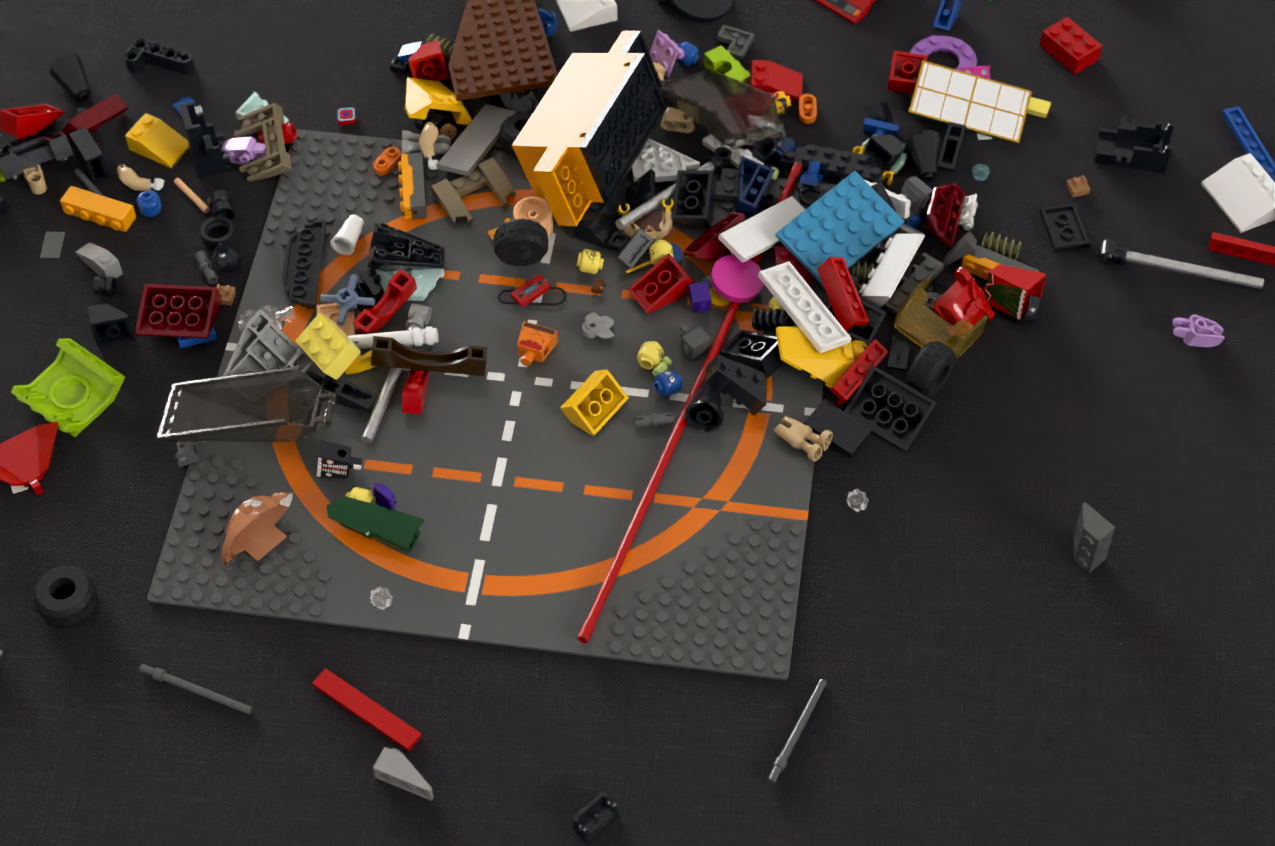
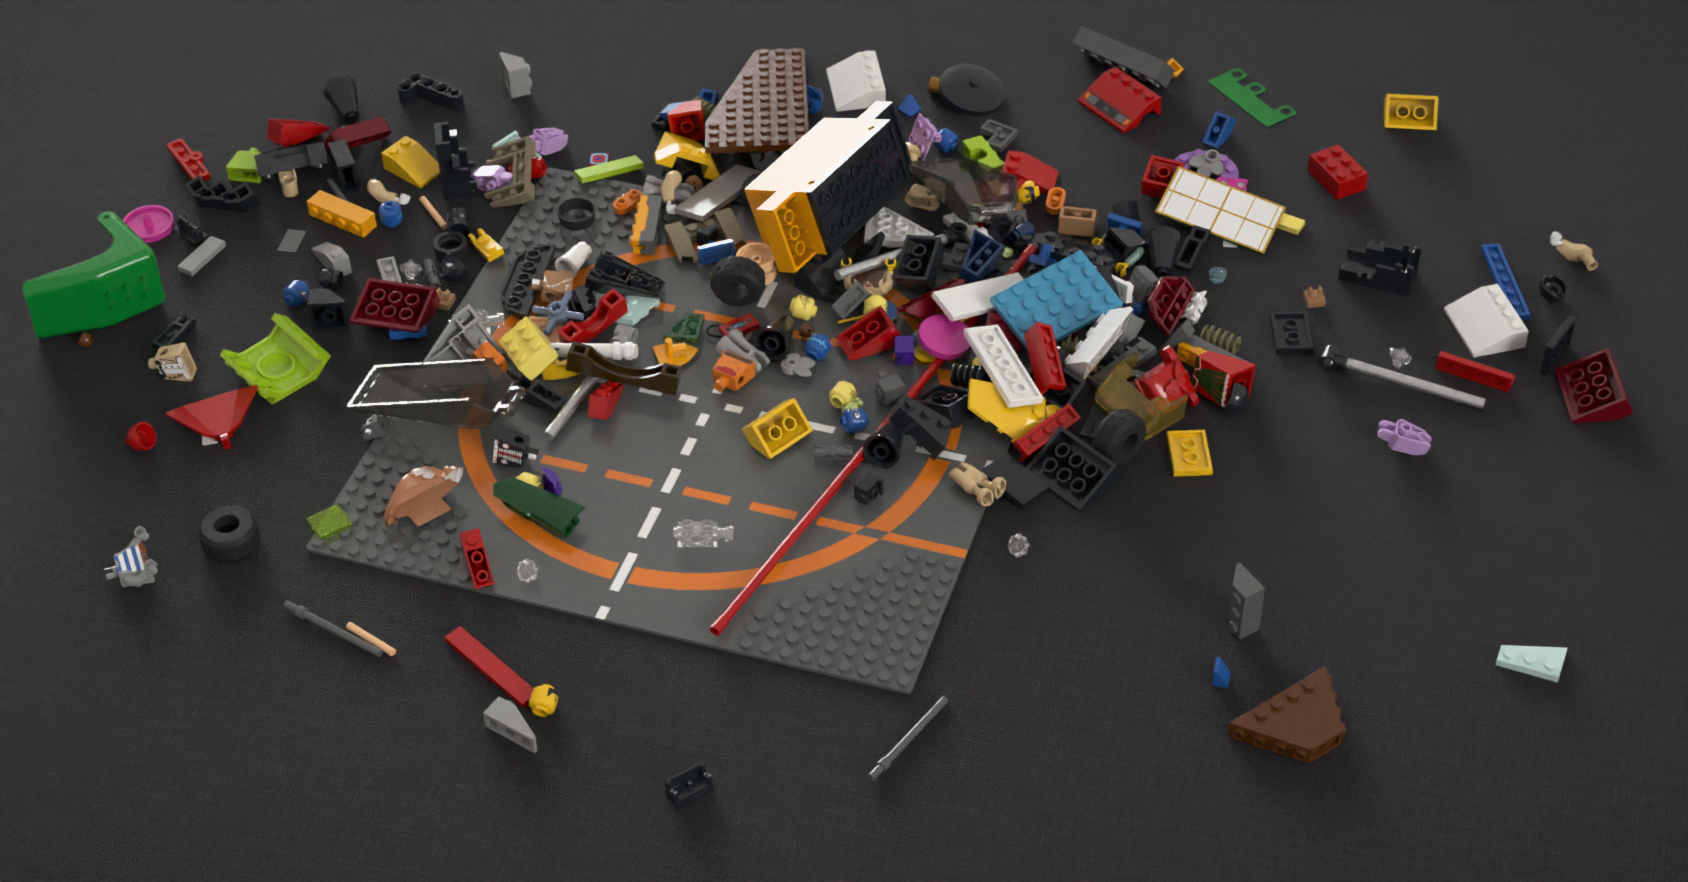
camera: 10 degrees right, 10 degrees down
none -> blue head [283,280,310,306]
none -> clear neon green piece [306,504,353,540]
none -> light nougat bar [346,622,396,656]
none -> light grey tile [376,256,402,283]
none -> clear piece [399,260,422,280]
none -> red slope [459,528,495,590]
none -> yellow hinge [468,228,505,262]
none -> orange torso [470,341,508,382]
none -> light grey slope [499,52,532,98]
none -> lavender hinge [529,127,568,155]
none -> yellow head [529,684,559,717]
none -> medium nougat torso [531,271,574,303]
none -> black tyre [557,197,596,230]
none -> lime tile [574,155,644,184]
none -> light orange shield [652,338,699,366]
none -> clear green wing [663,313,705,344]
none -> clear brick [673,519,734,547]
none -> black slope [697,224,718,246]
none -> blue tile [697,239,735,265]
none -> blue slope [699,88,719,105]
none -> light grey piece [715,329,770,373]
none -> black cone [754,315,795,360]
none -> blue head [804,333,832,361]
none -> black brick [854,472,884,505]
none -> blue slope [898,95,921,117]
none -> medium nougat slope [1058,206,1098,237]
none -> yellow tile [1166,430,1213,477]
none -> light grey plate [1189,149,1223,177]
none -> blue slope [1212,657,1231,688]
none -> reddish brown piece [1228,666,1346,763]
none -> clear piece [1389,347,1412,368]

